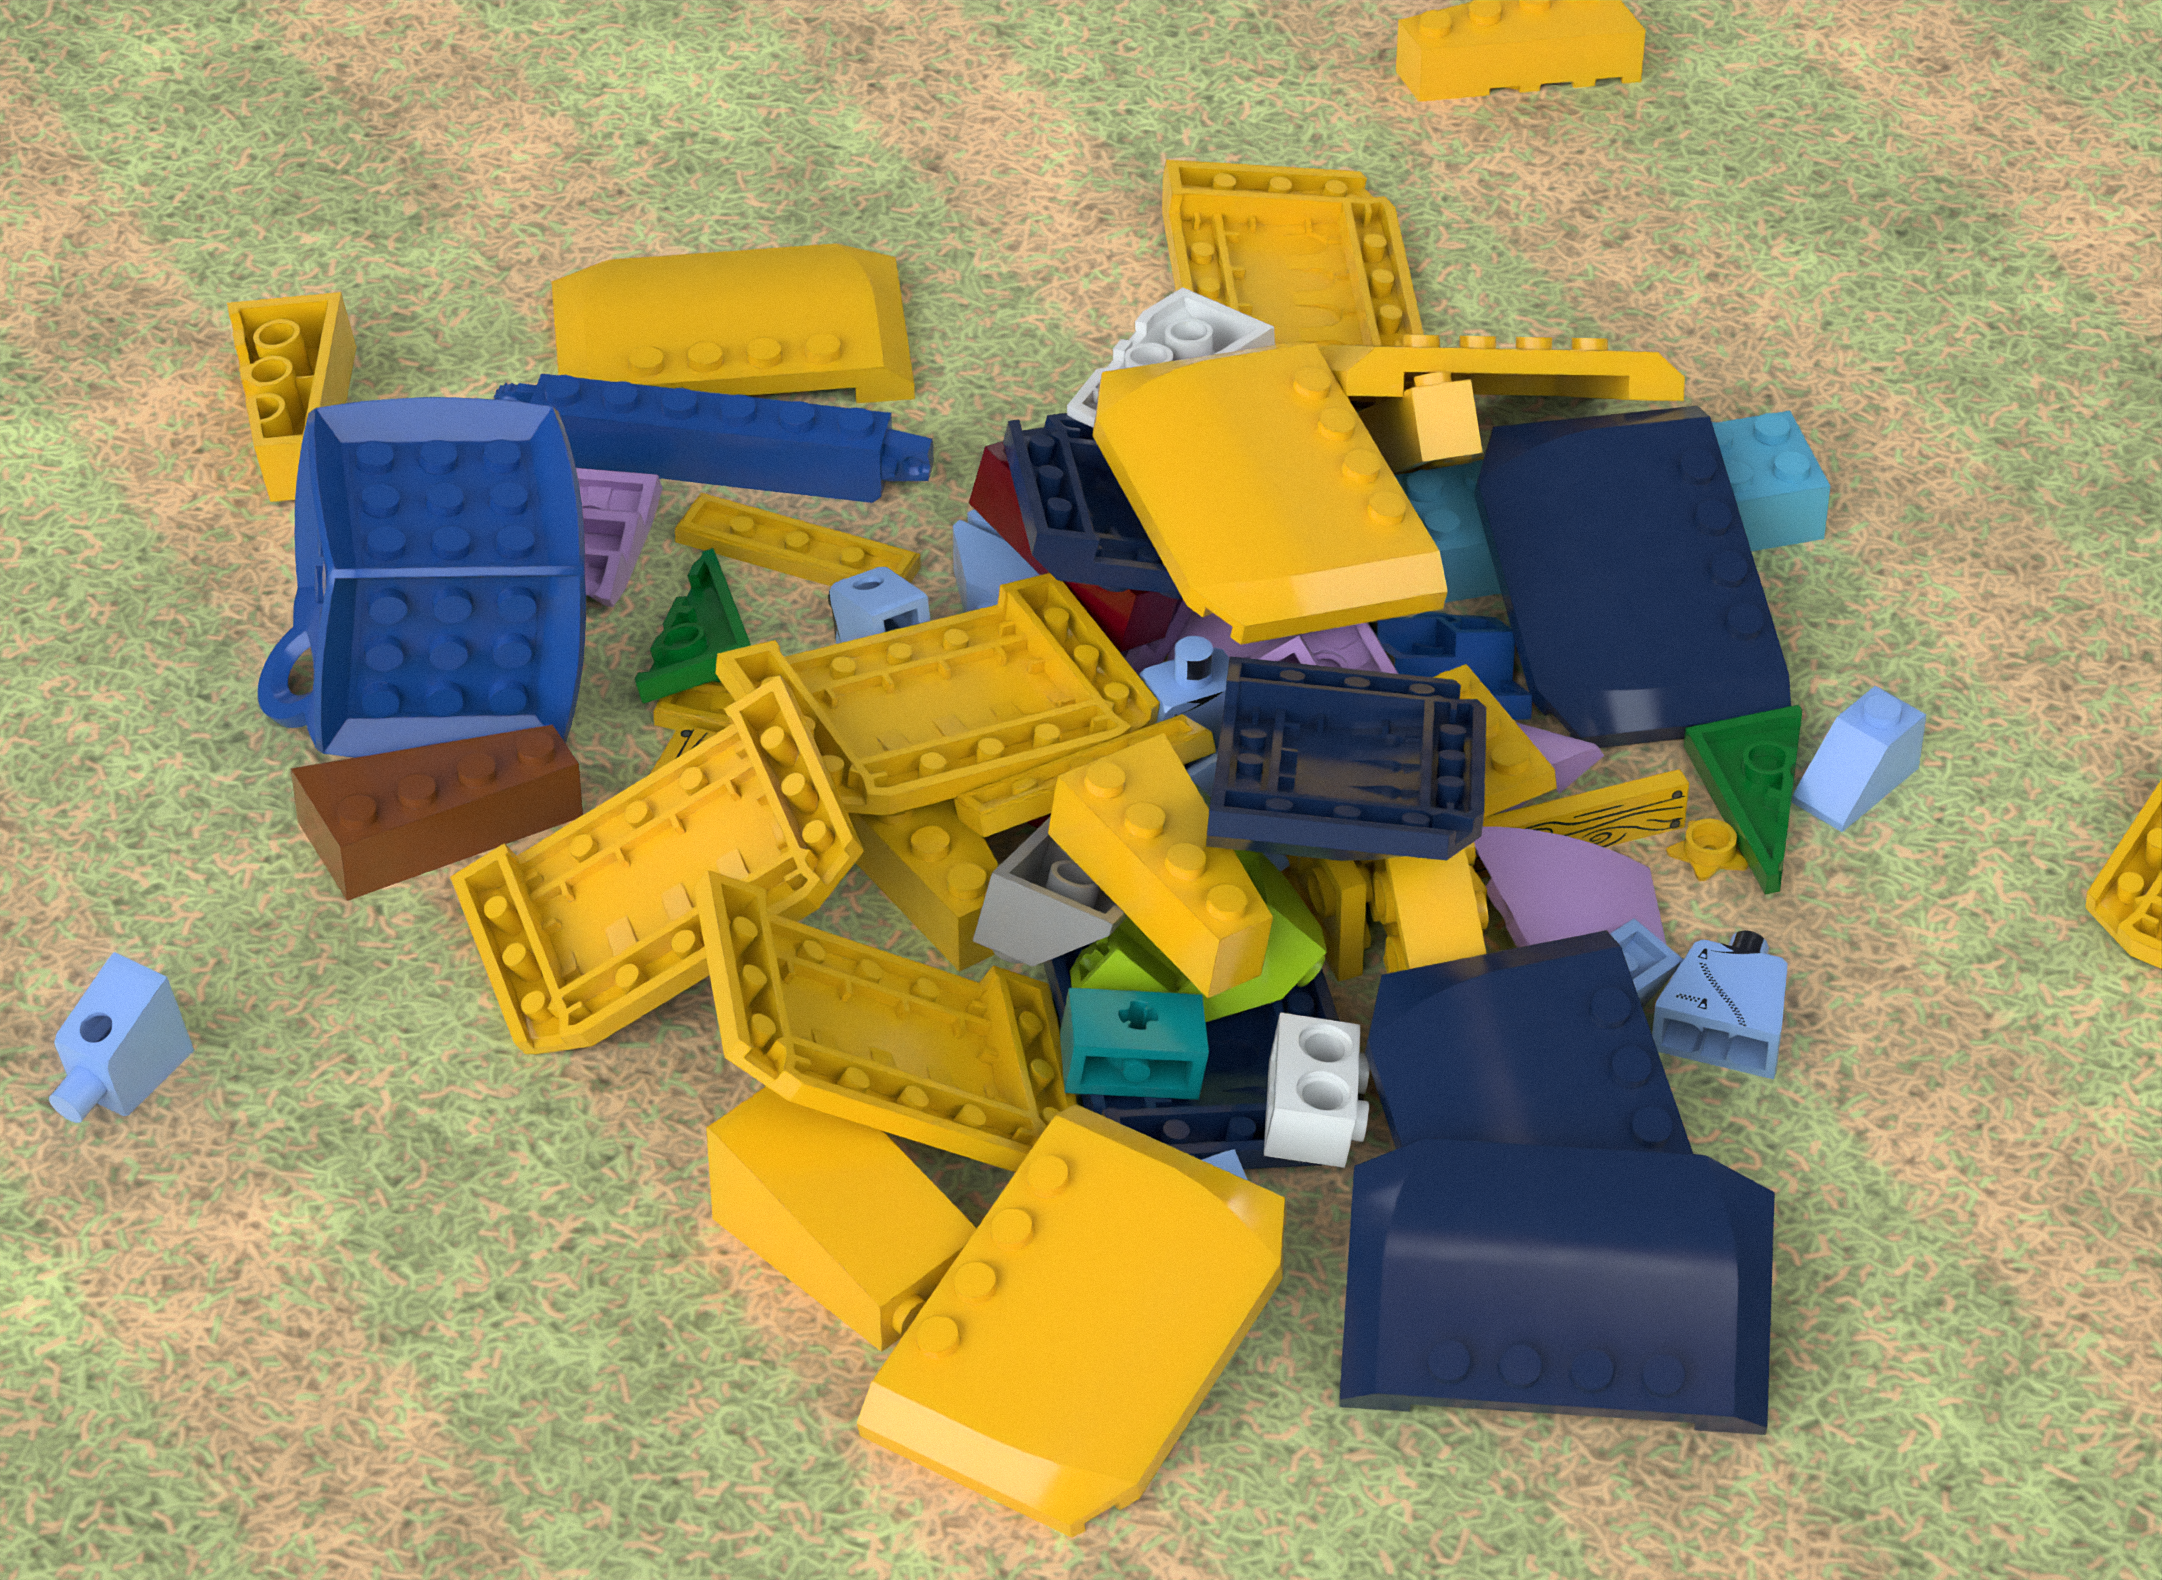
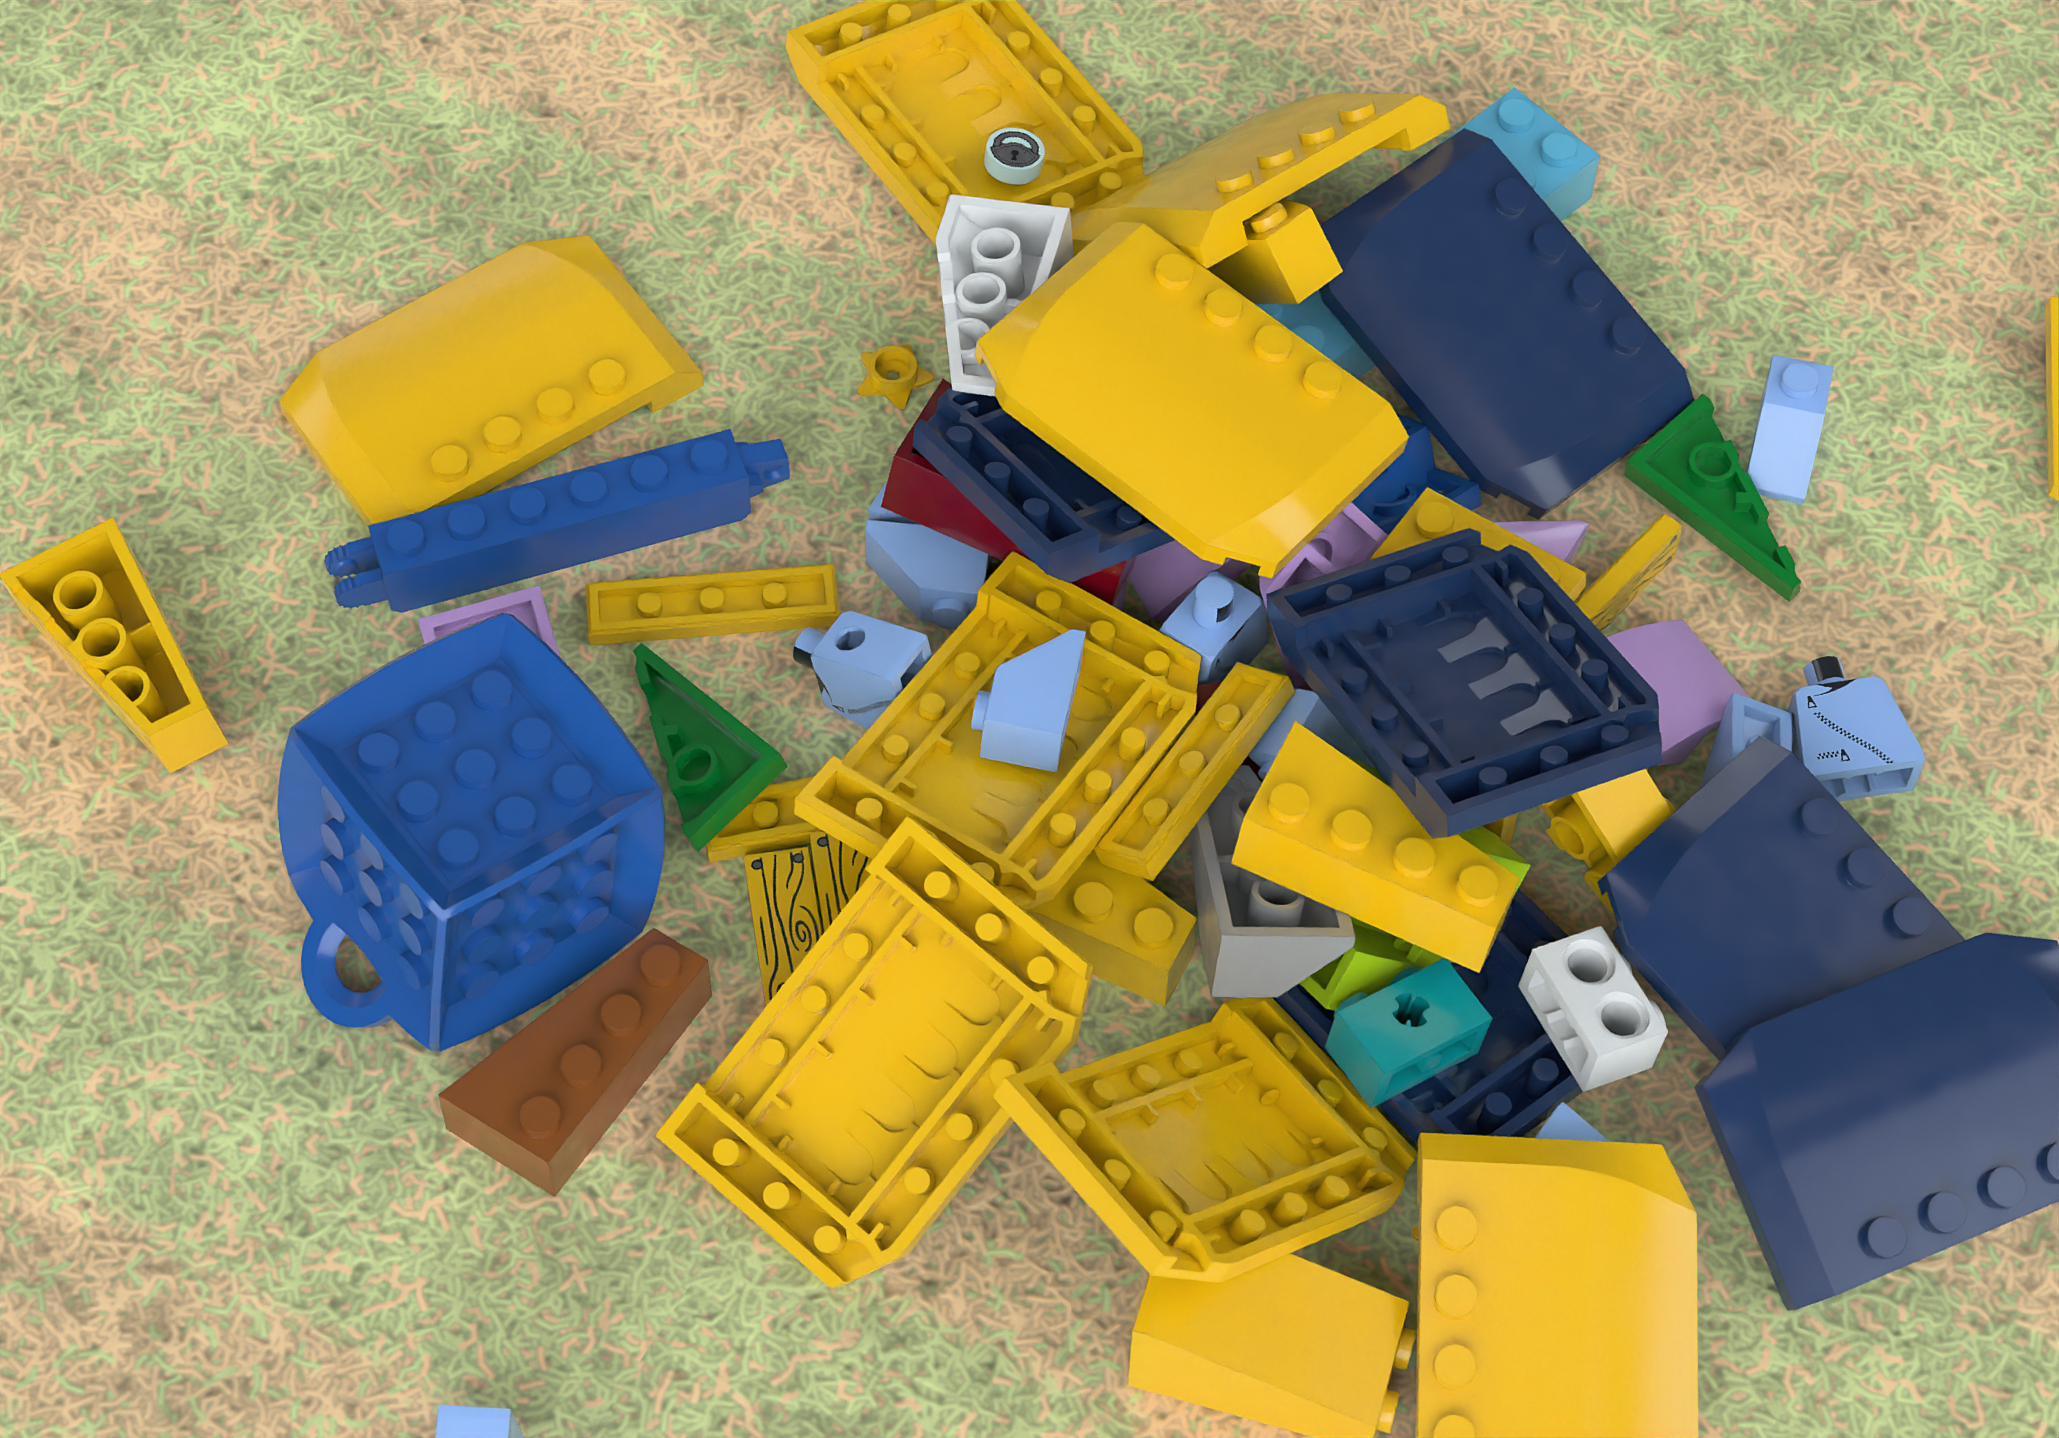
camera: 30 degrees left, 15 degrees up
yellow plate [1666,818,1749,881] -> none
none -> light blue slope [971,629,1086,773]
none -> tile [984,128,1045,185]

